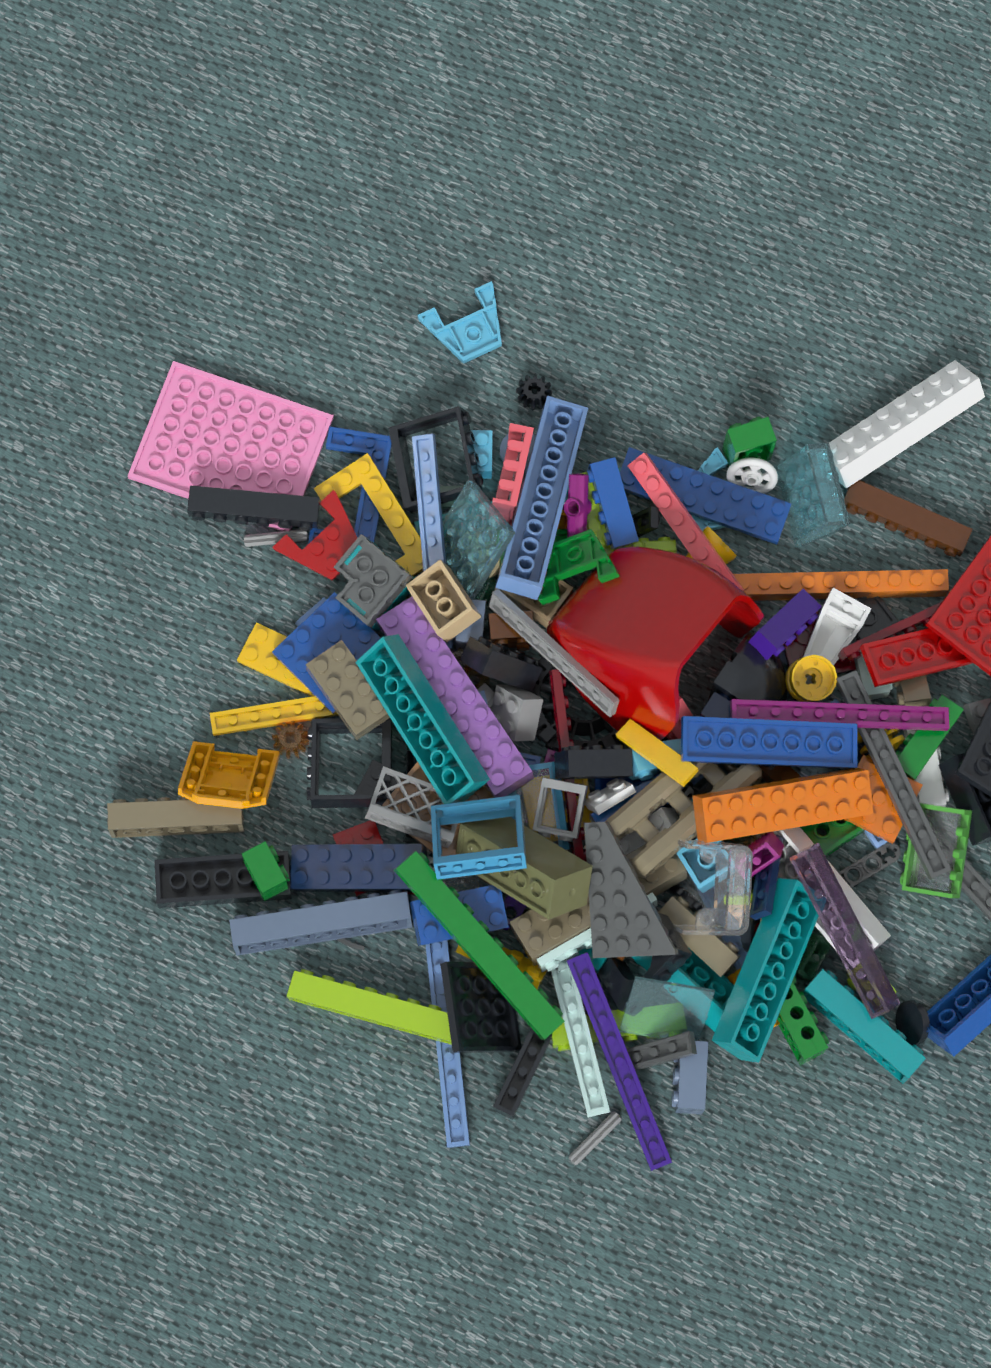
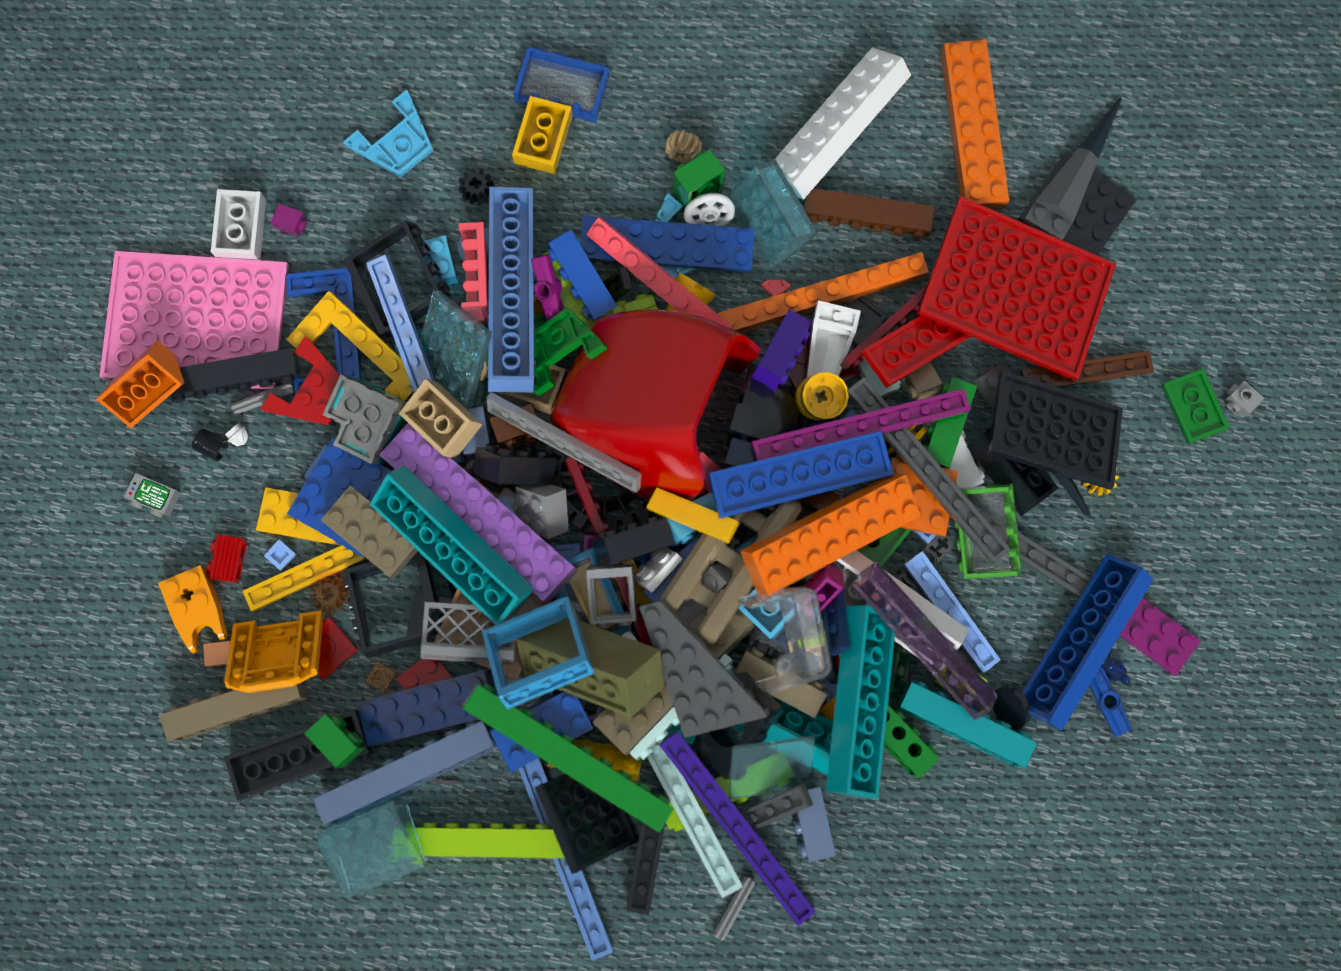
camera: 15 degrees left, 5 degrees up
none -> orange slope [96,340,184,428]
none -> brick [124,473,181,518]
none -> light orange brick [158,565,228,654]
none -> black piece [191,428,229,462]
none -> nougat brick [203,641,230,667]
none -> red brick [206,535,247,584]
none -> white brick [211,189,266,260]
none -> white plate [225,423,248,446]
none -> light blue plate [264,539,297,571]
none -> magenta brick [271,203,308,237]
none -> clear light blue slope [316,800,427,898]
none -> red tile [318,617,358,680]
none -> clear orange plate [366,662,397,693]
none -> yellow brick [512,96,573,175]
none -> window [514,47,610,123]
none -> tan gear [665,130,702,163]
none -> coral tile [761,279,791,297]
none -> light blue plate [903,551,1001,673]

